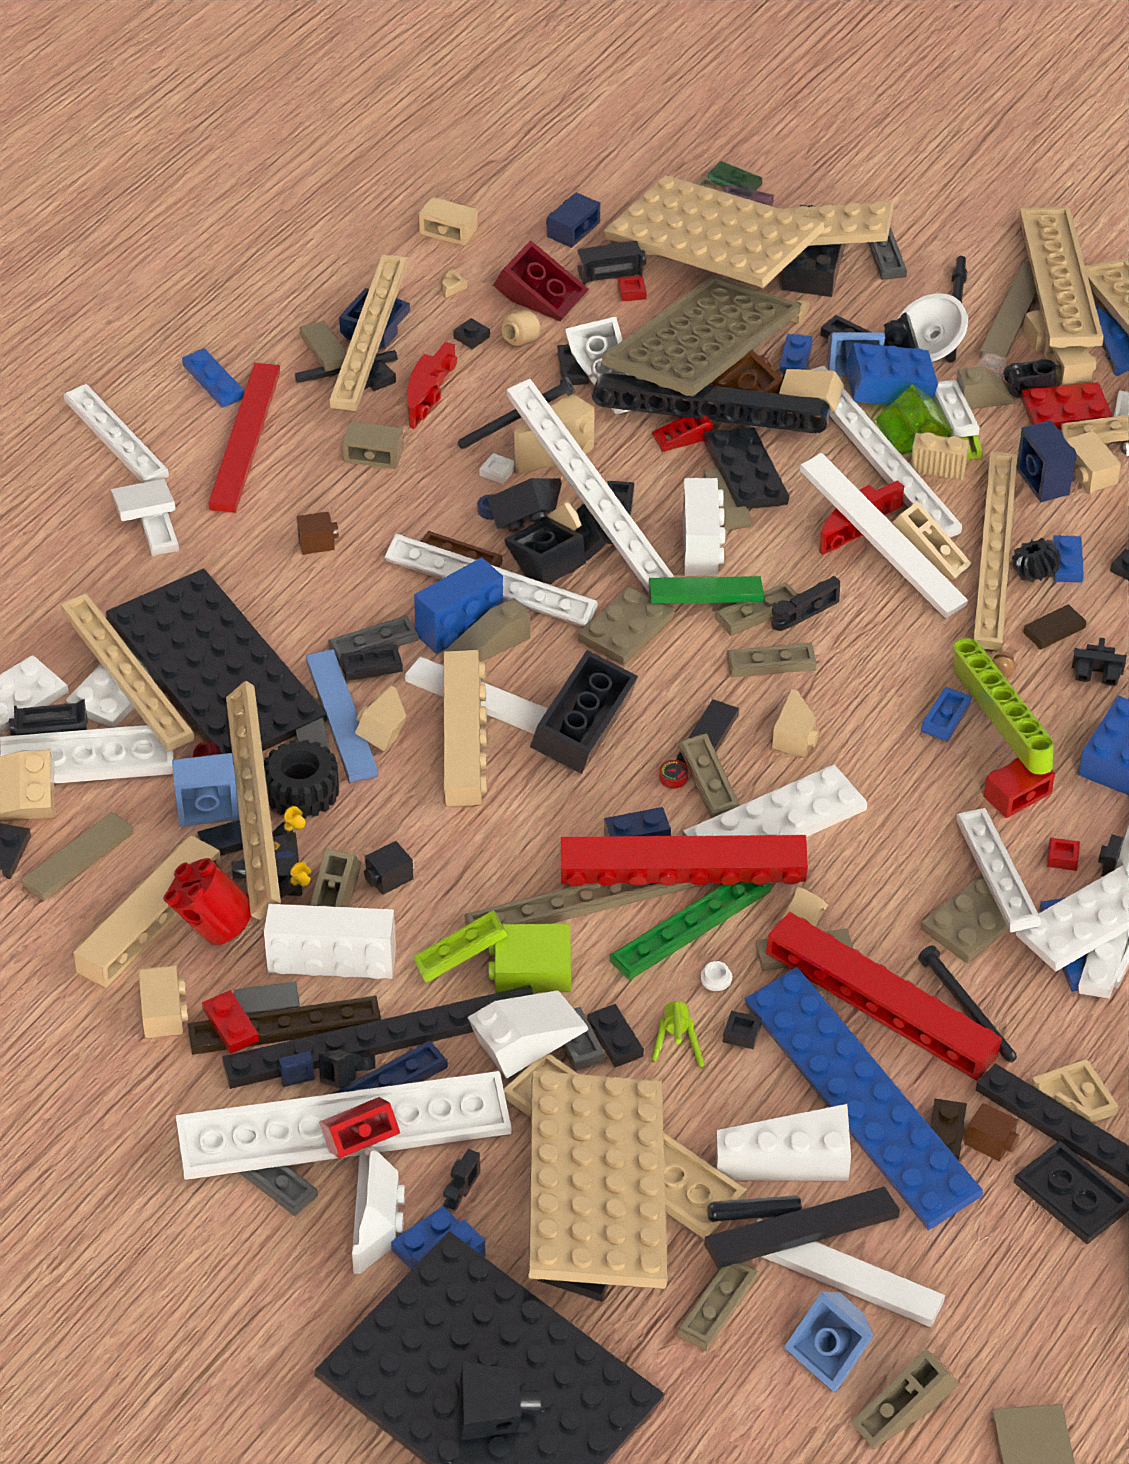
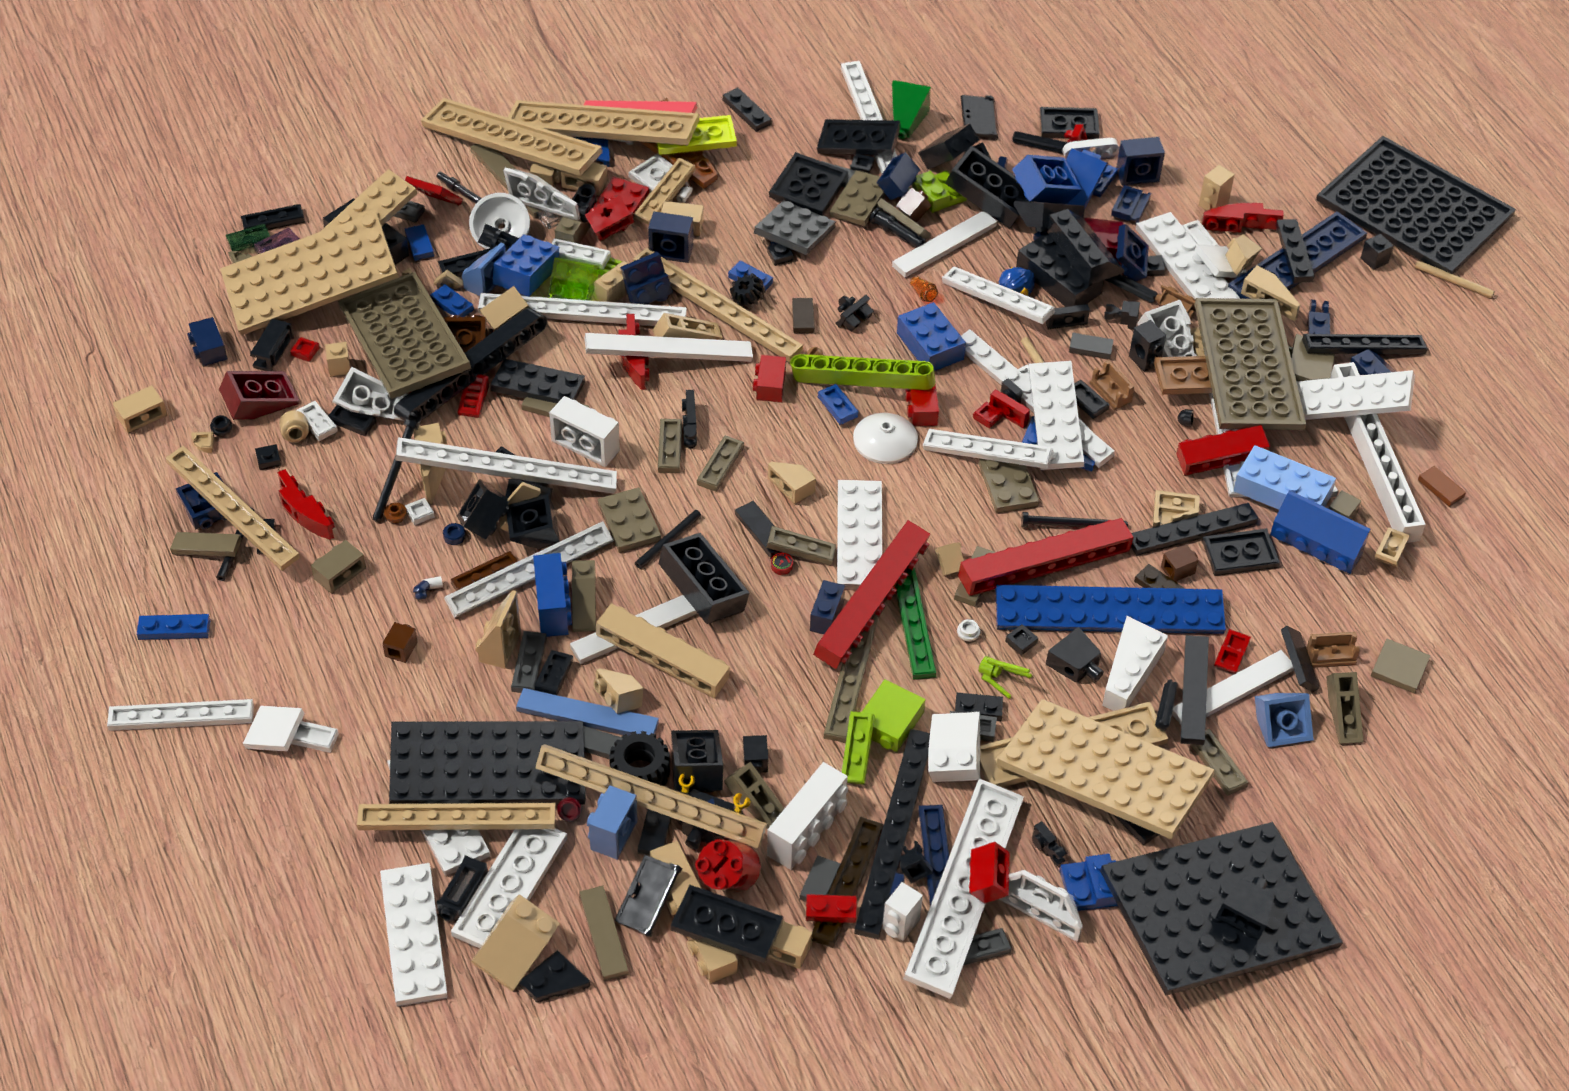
camera: 60 degrees left, 5 degrees up
red tile [208,363,280,513] -> none
green tile [648,576,764,604] -> none
none -> black plate [210,415,232,436]
none -> black tile [241,204,305,234]
none -> white plate [297,401,338,441]
none -> tan brick [325,342,350,377]
none -> dark orange plate [384,503,407,524]
none -> blue tile [404,224,434,261]
none -> red tile [405,176,463,206]
none -> arm [413,576,443,600]
none -> tan tile [434,270,463,289]
none -> tan slope [475,590,521,668]
none -> white wedge [503,168,580,220]
none -> red brick [585,195,635,241]
none -> door [614,855,683,937]
none -> dark blue plate [620,252,673,305]
none -> black piece [635,509,701,569]
none -> black plate [670,885,783,963]
none -> black slope [671,730,723,792]
none -> red brick [753,355,786,402]
none -> white dish [853,413,918,464]
none -> white brick [882,882,923,941]
none -> red plate [989,389,1030,428]
none -> black torso [1046,627,1104,682]
none -> red slope [1214,629,1251,674]
none -> black tile [1281,626,1320,692]
none -> medium nougat hinge [1306,631,1359,668]

